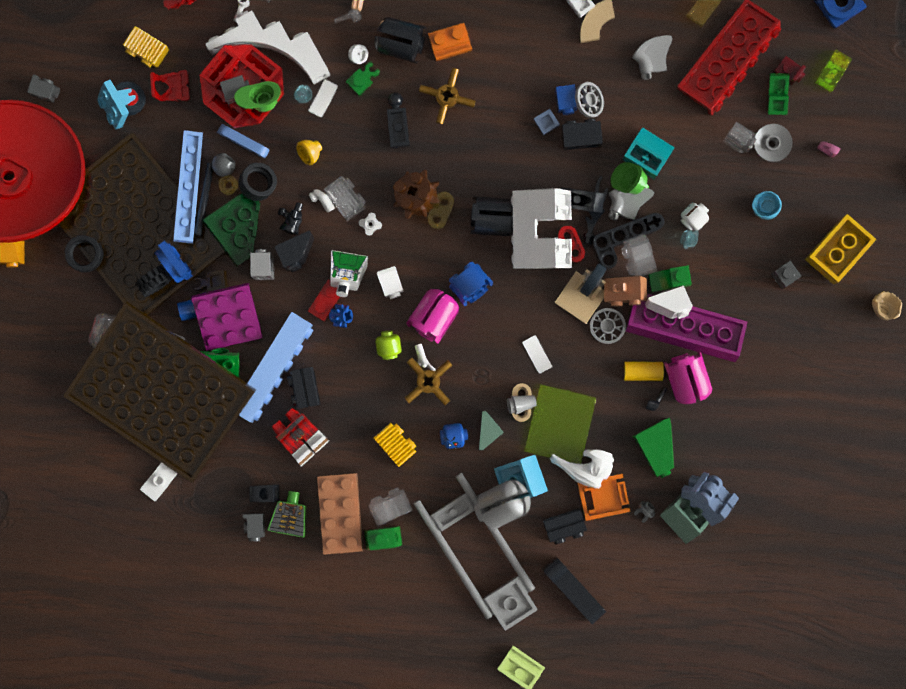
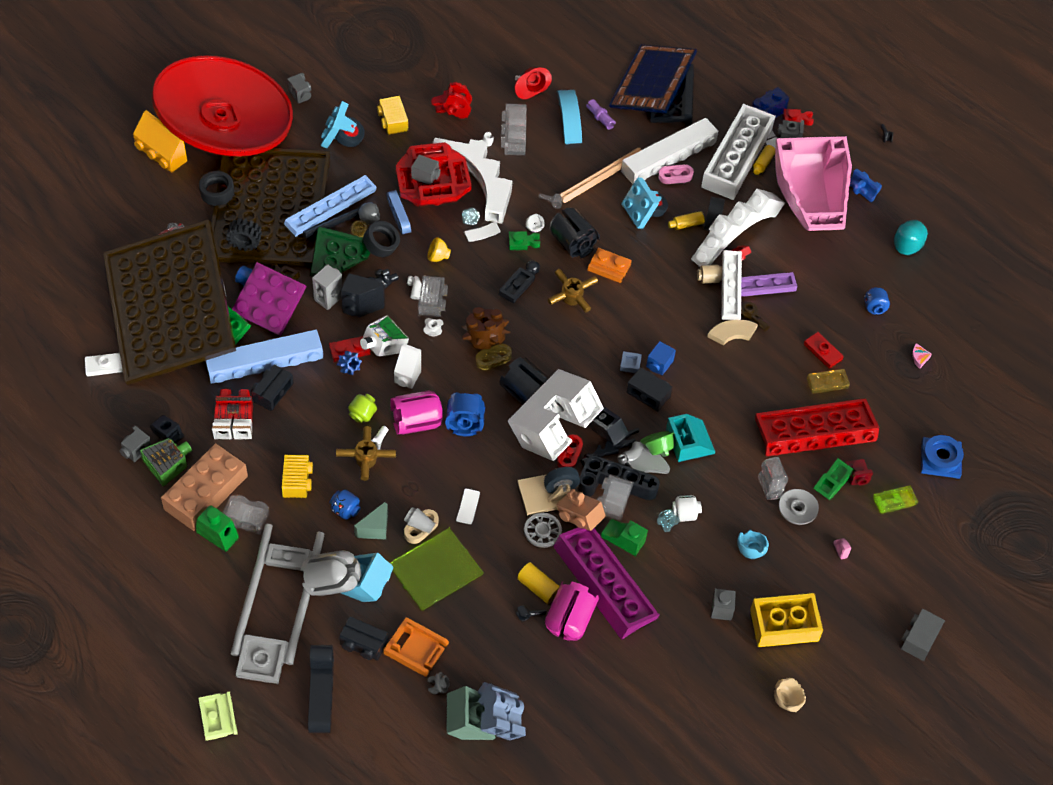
camera: 35 degrees right, 30 degrees down
red piece [150,70,190,101] -> none
blue piece [155,241,193,283] -> none
bright green piece [235,81,281,112] -> none
white hair [550,449,614,489] -> none
light grey wheel [575,82,604,118] -> none
light grey arm [632,35,672,80] -> none
green slope [633,418,674,478] -> none
white slope [645,286,693,319] -> none

